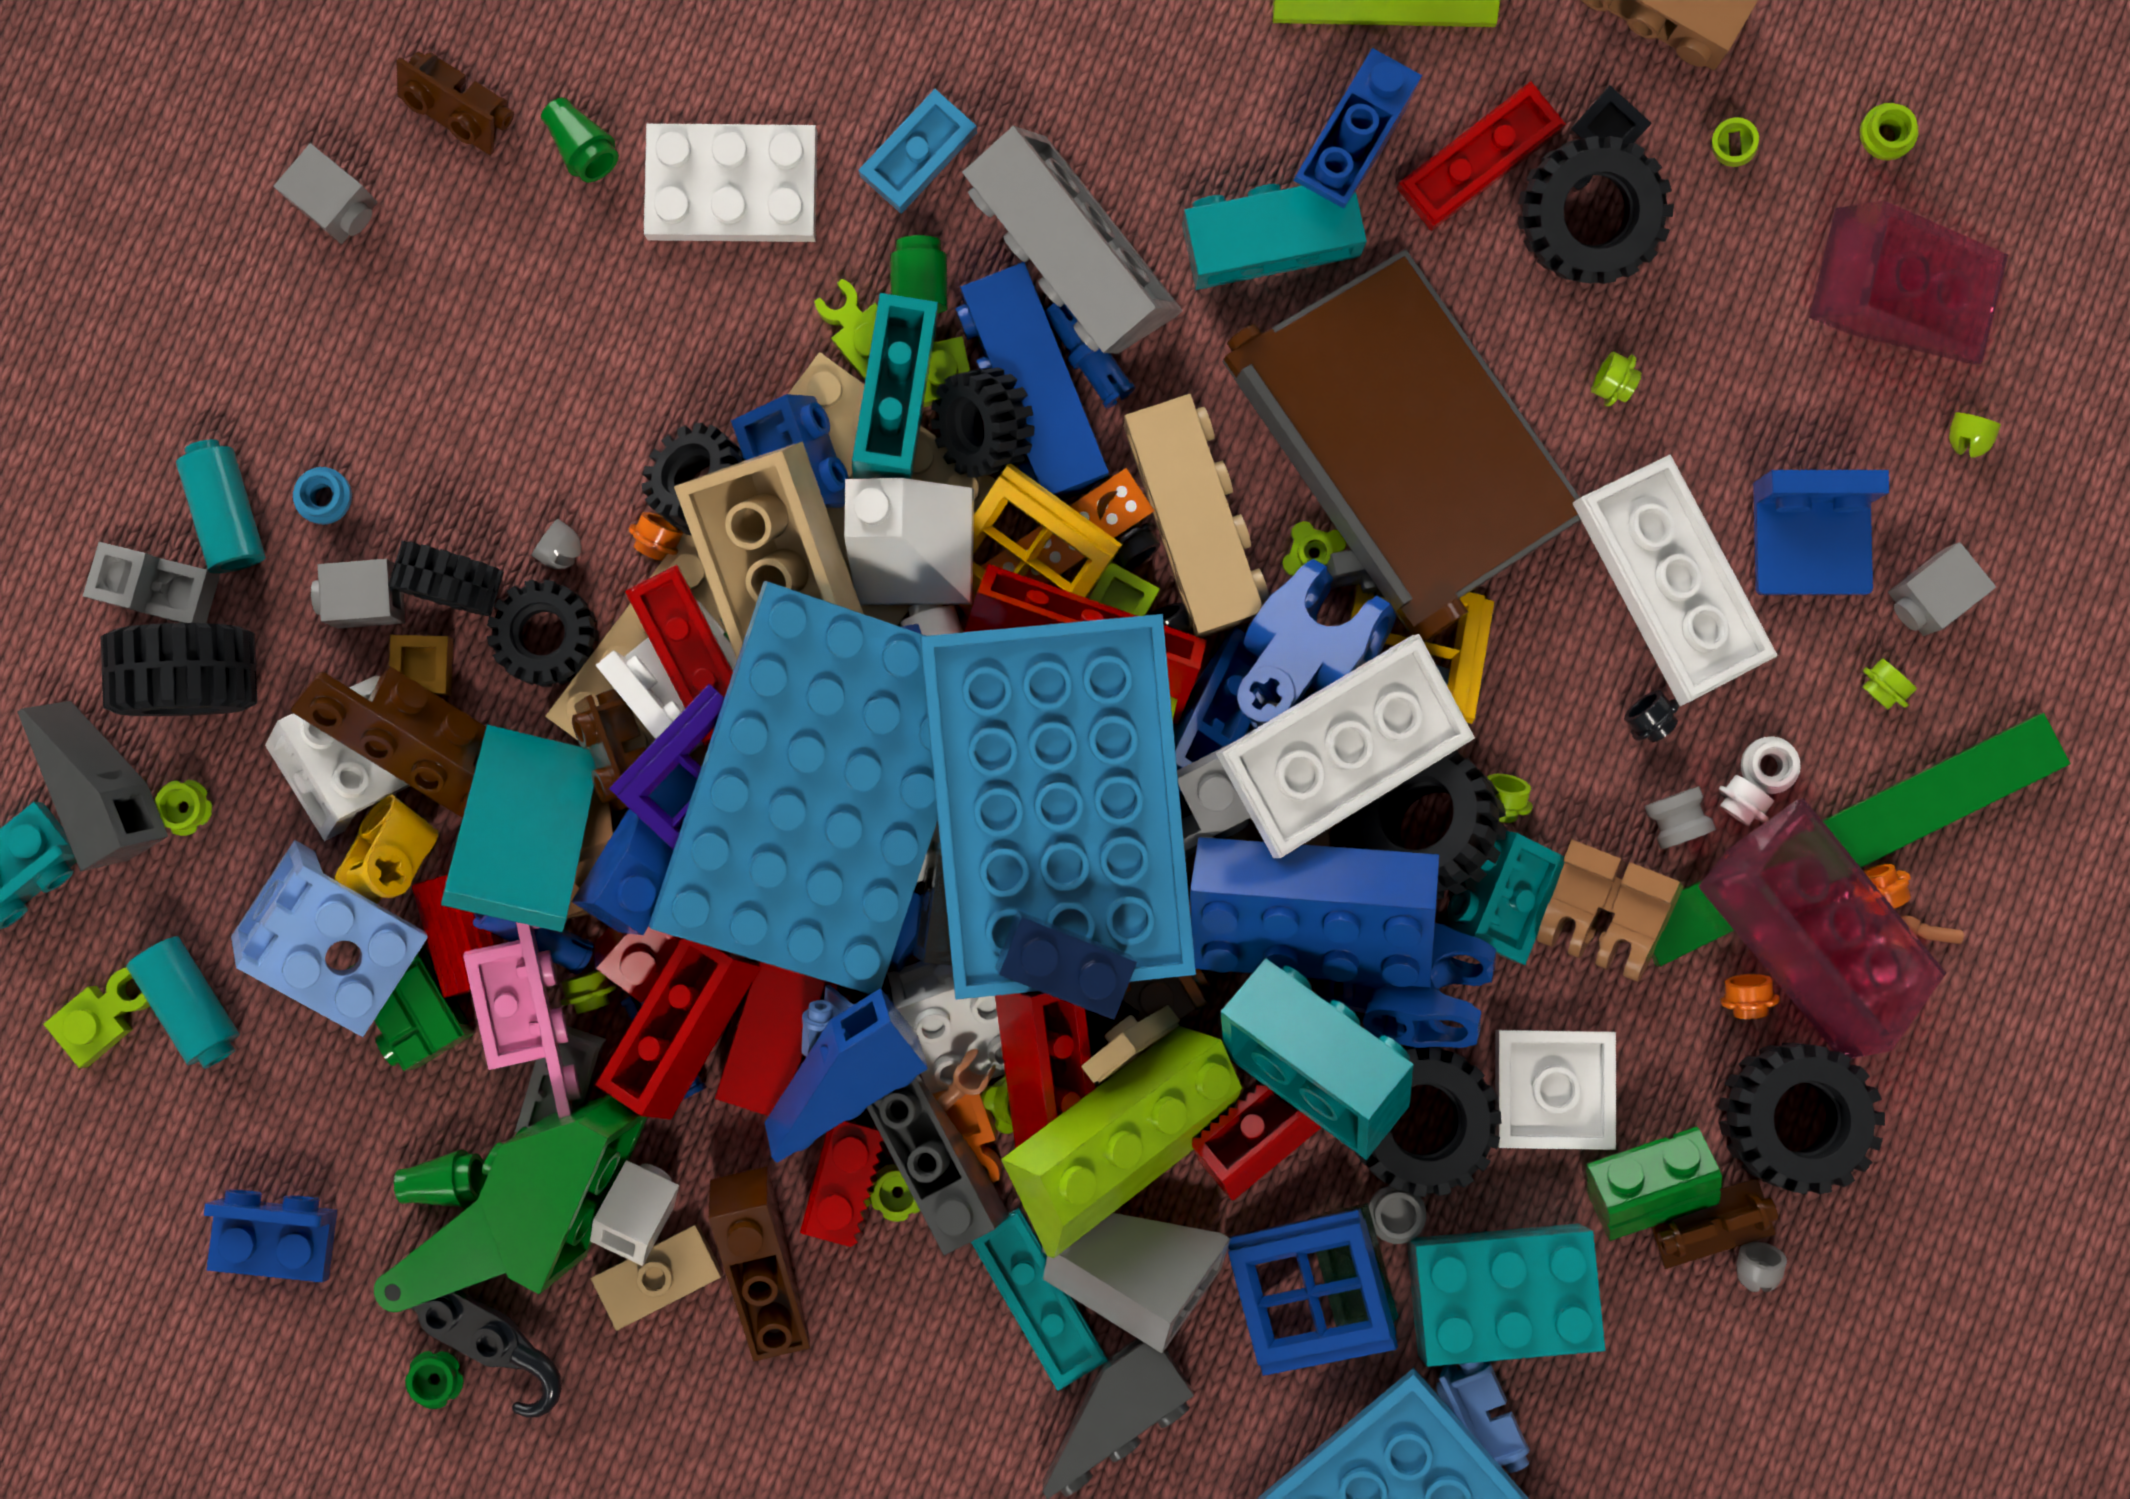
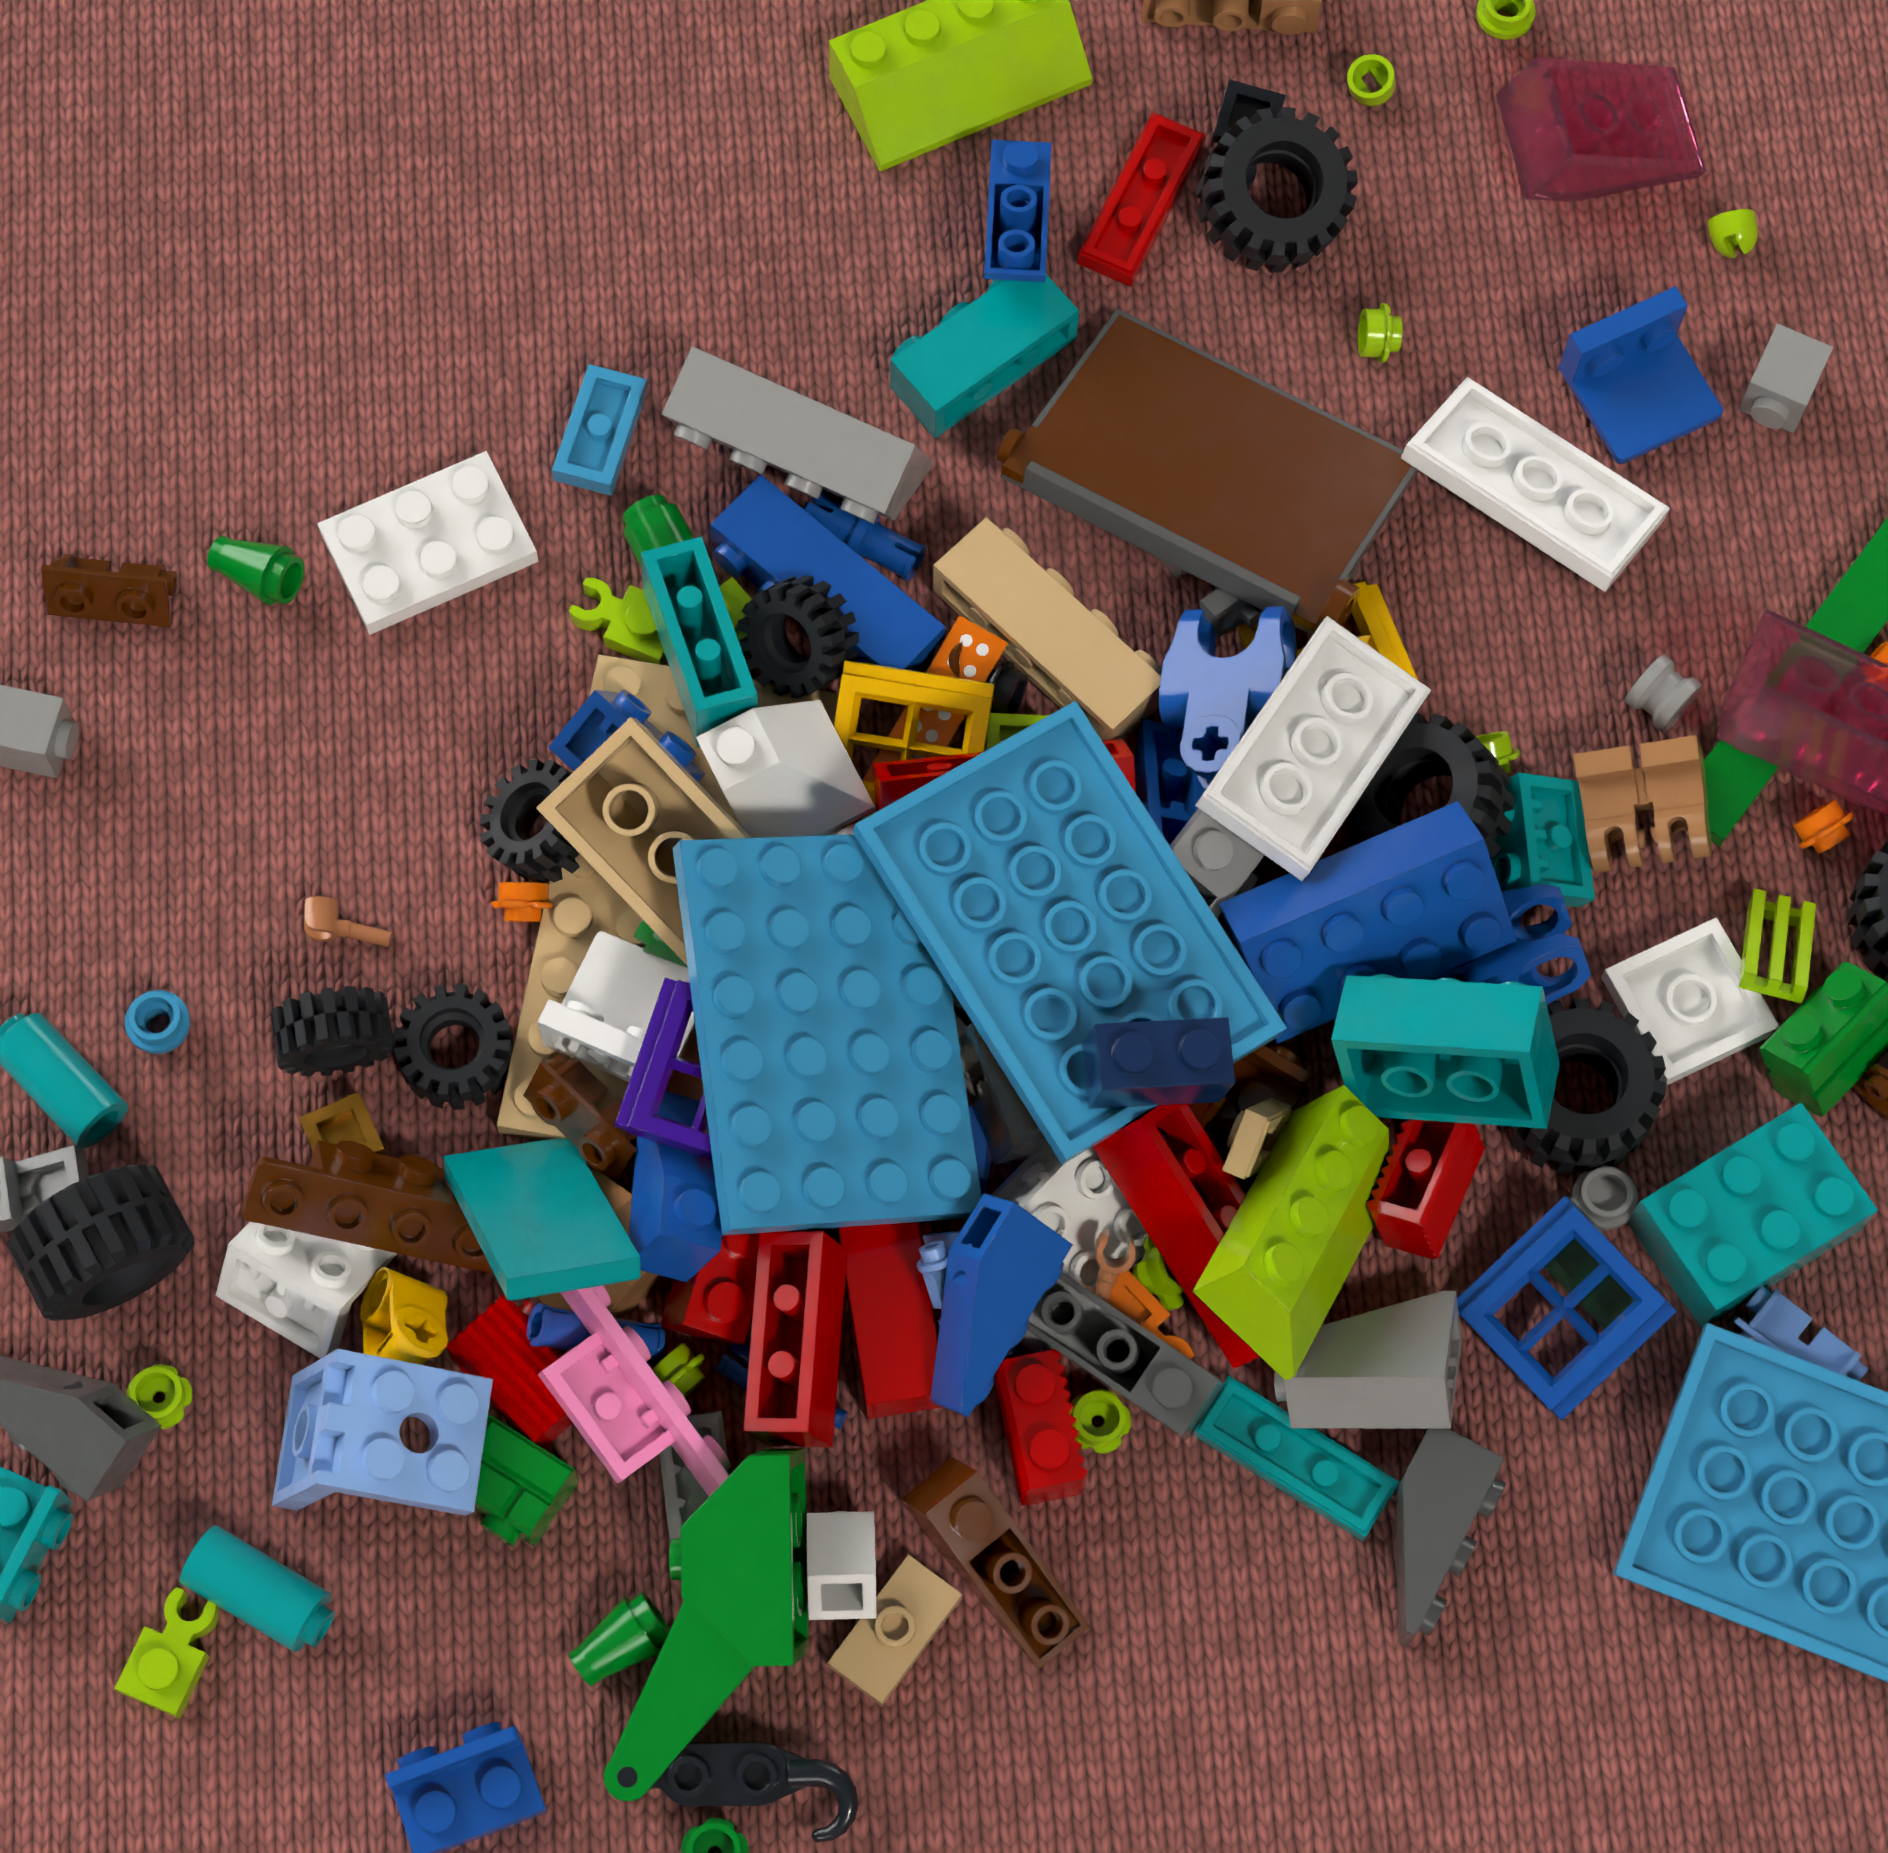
camera: 30 degrees left, 15 degrees down
light grey brick [311,559,405,629] -> none
light grey hinge [531,519,582,570] -> none
red tile [625,564,733,747] -> none
lime plate [1282,521,1346,576] -> none
black plate [1624,690,1679,743] -> none
white plate [1719,775,1774,826] -> none
white plate [1741,736,1800,794] -> none
lime plate [1862,658,1917,710] -> none
none -> nougat hand [304,896,392,947]
none -> lime tile [1738,888,1816,1003]

